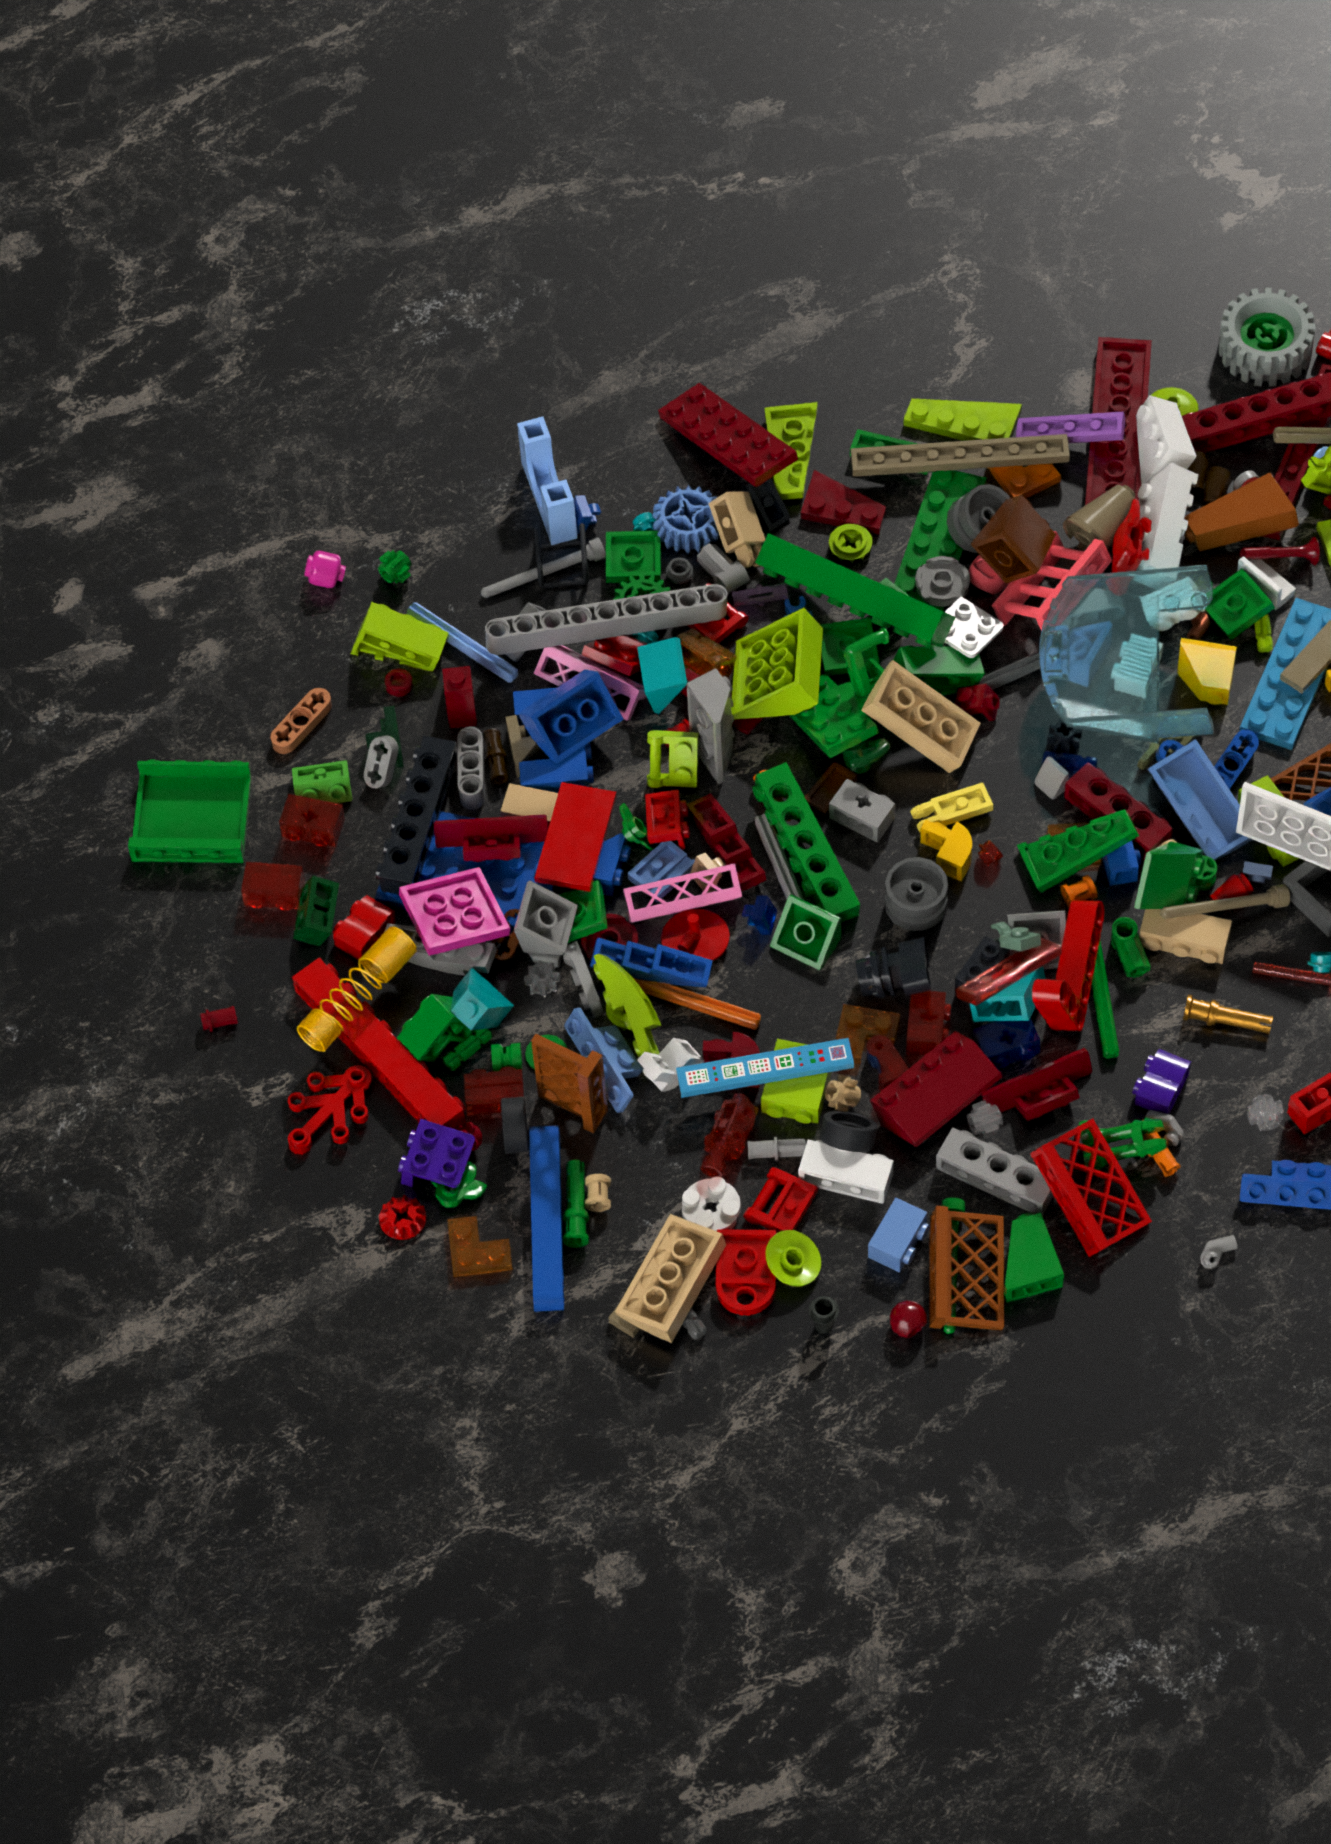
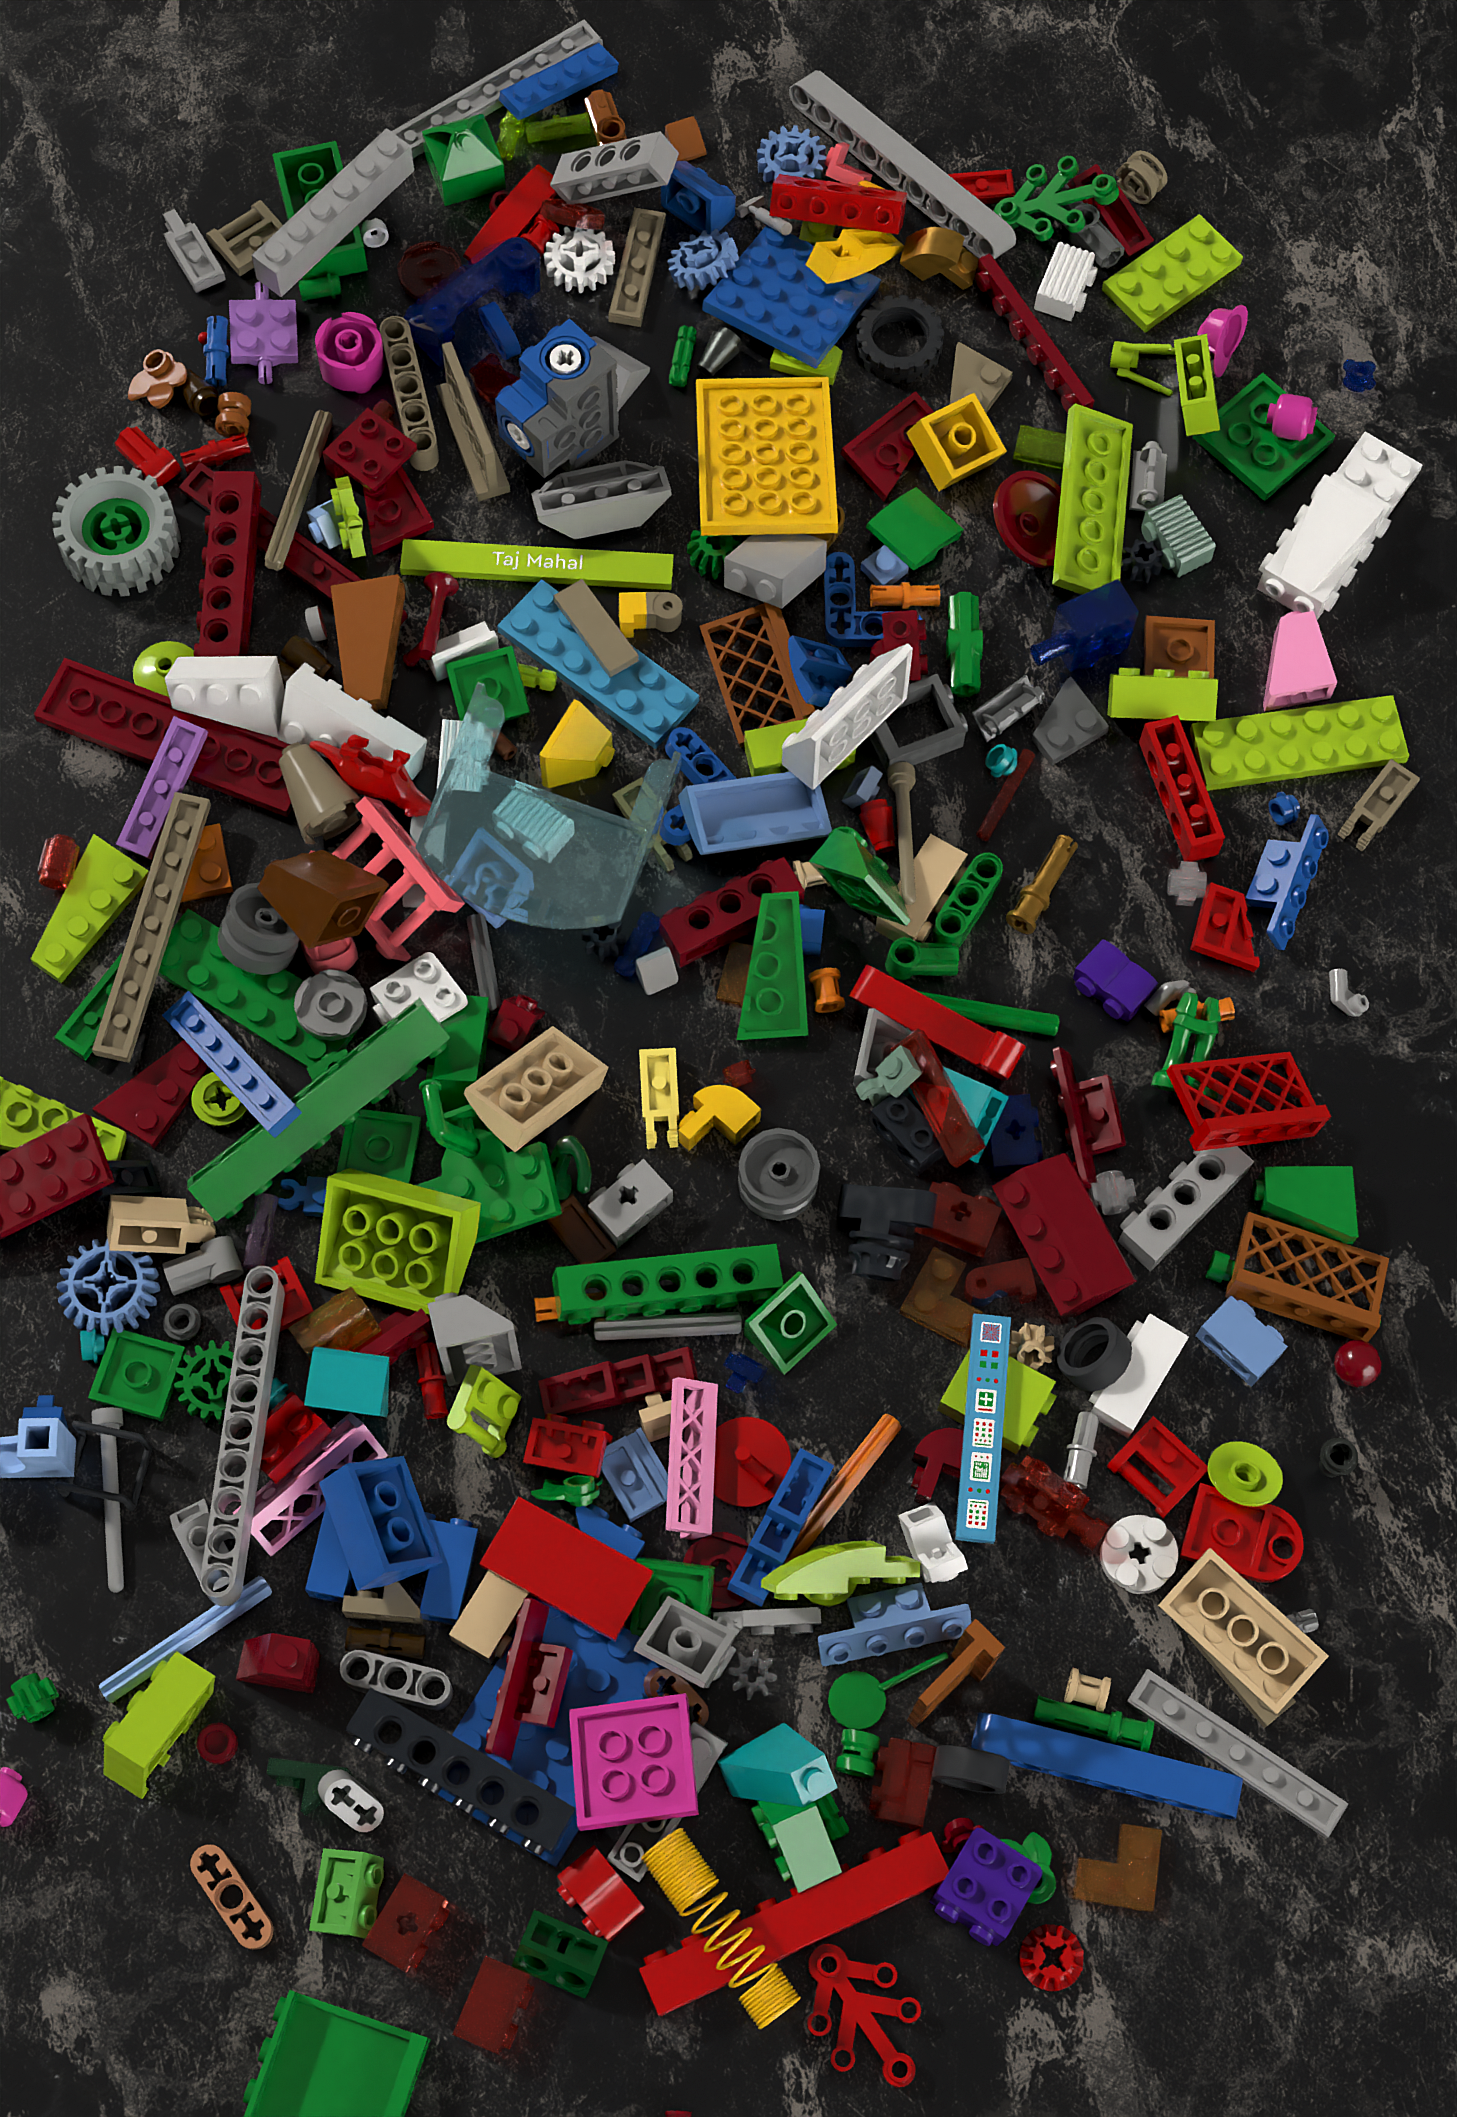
camera: 80 degrees left, 10 degrees up
none -> clear red brick [37,834,80,890]
none -> plate [162,991,302,1138]
none -> green beam [933,853,1003,948]
none -> light grey tile [1126,1669,1348,1838]
none -> red wing [1190,882,1260,972]

